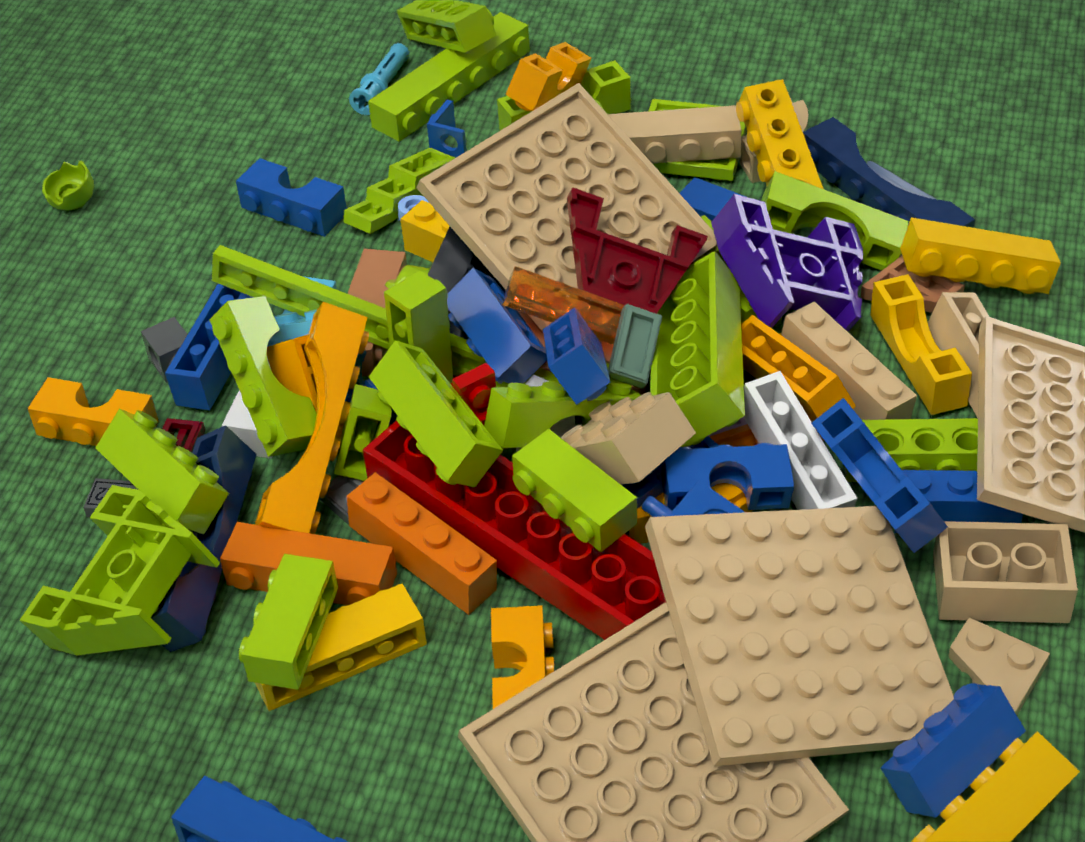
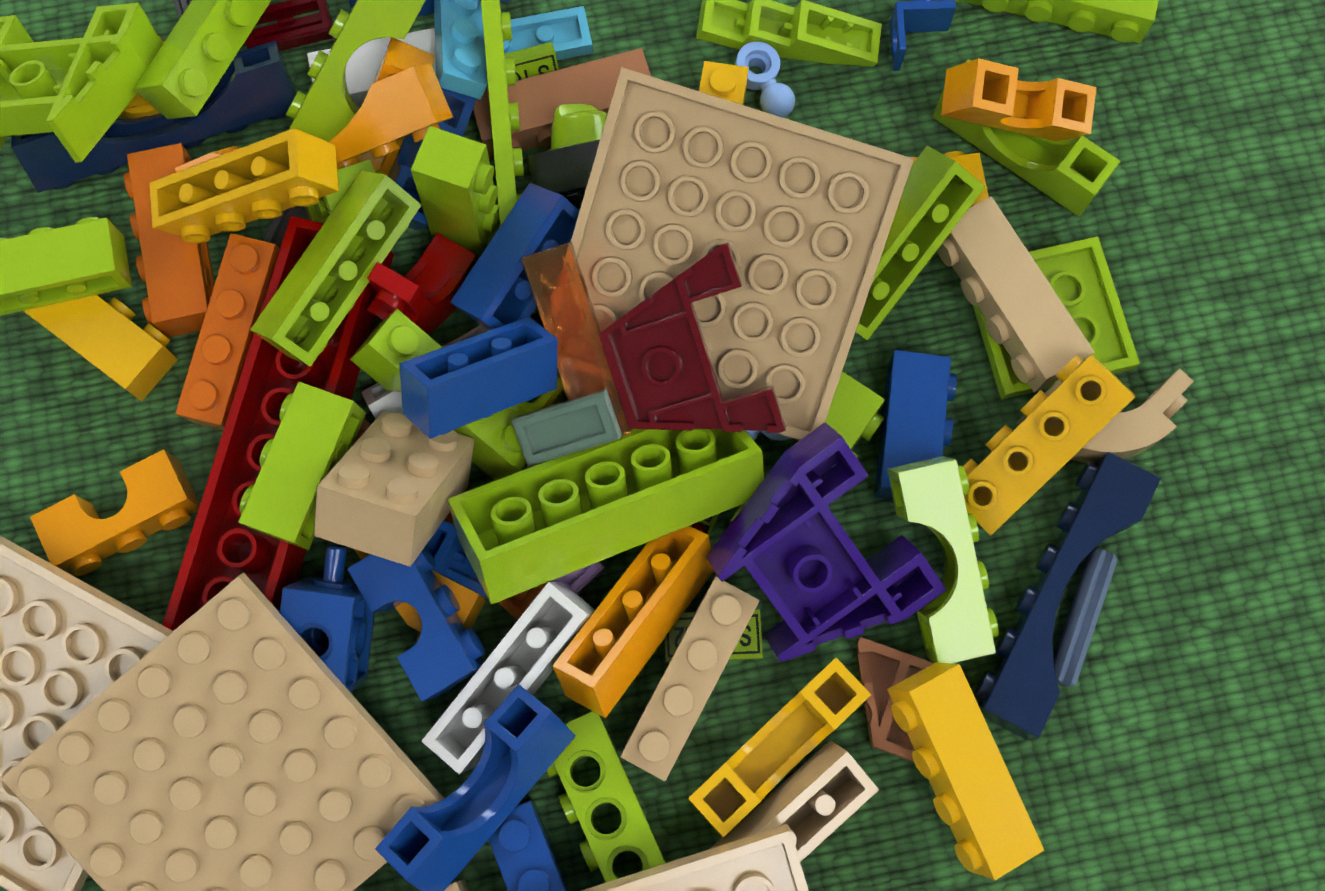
camera: 60 degrees right, 30 degrees up
none -> yellow brick [149,128,339,243]

